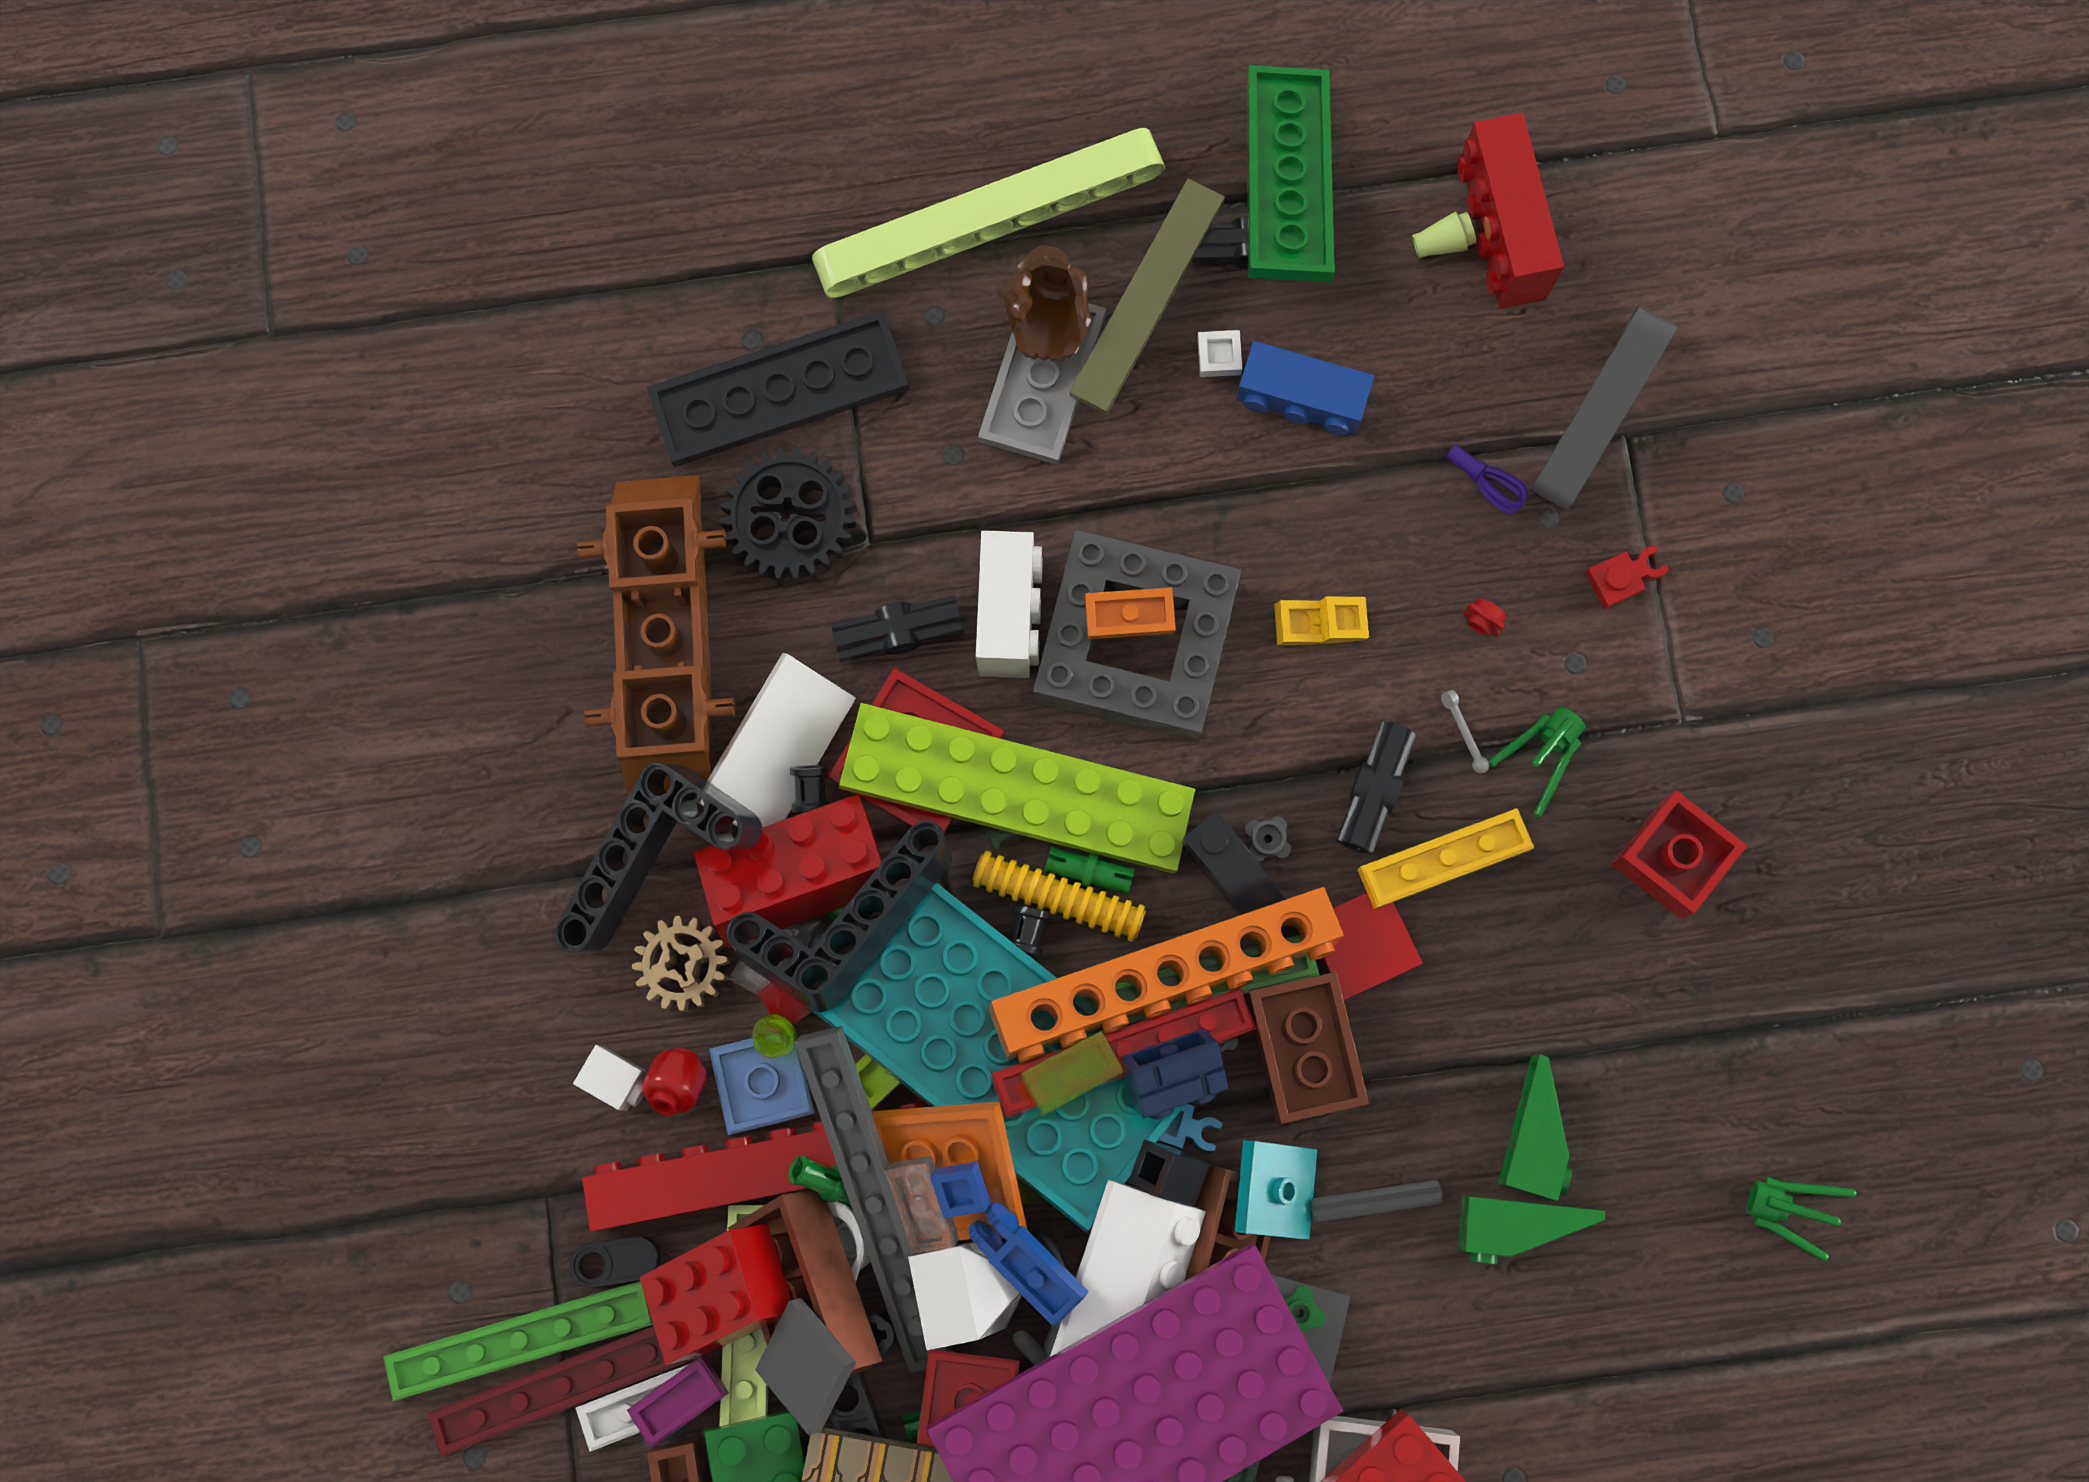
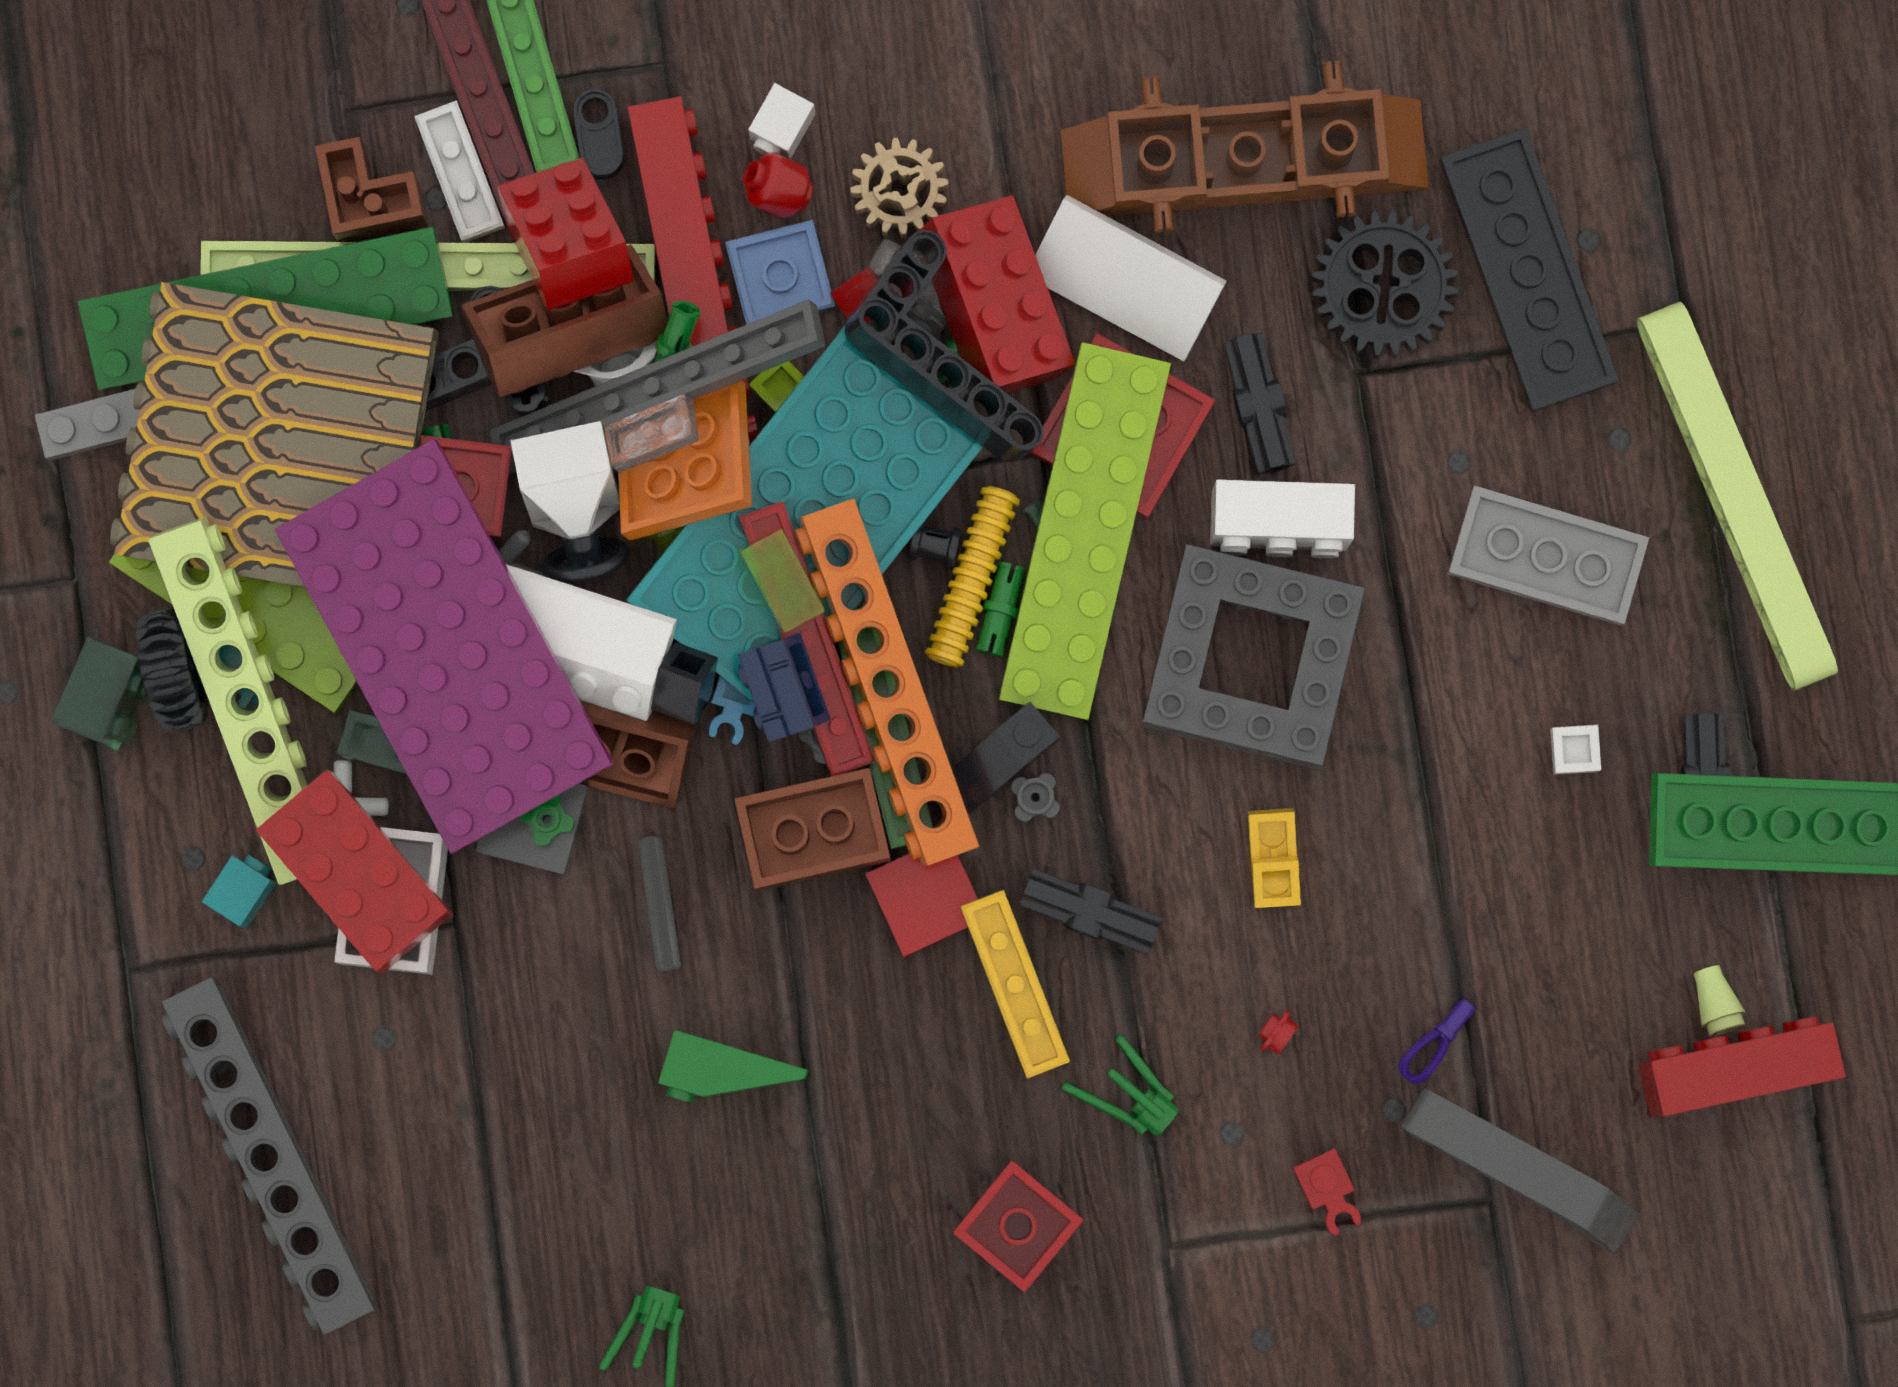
camera: 85 degrees right, 5 degrees up
black beam [555,763,762,952] -> none
magenta tile [627,1355,729,1449] -> none
clear neon green plate [752,1014,796,1058] -> none
dark grey tile [755,1298,856,1435] -> none
black bush [790,765,830,813] -> none
blue plate [930,1161,991,1218] -> none
blue hinge [968,1202,1089,1326] -> none
reddish brown hair [1004,244,1091,362] -> none
olive tile [1069,179,1225,415] -> none
orange plate [1085,587,1176,639] -> none
plate [1235,1140,1317,1240] -> none
blue brick [1236,341,1375,435] -> none
light grey hinge [1441,690,1490,773] -> none
green slope [1458,1196,1605,1264] -> none

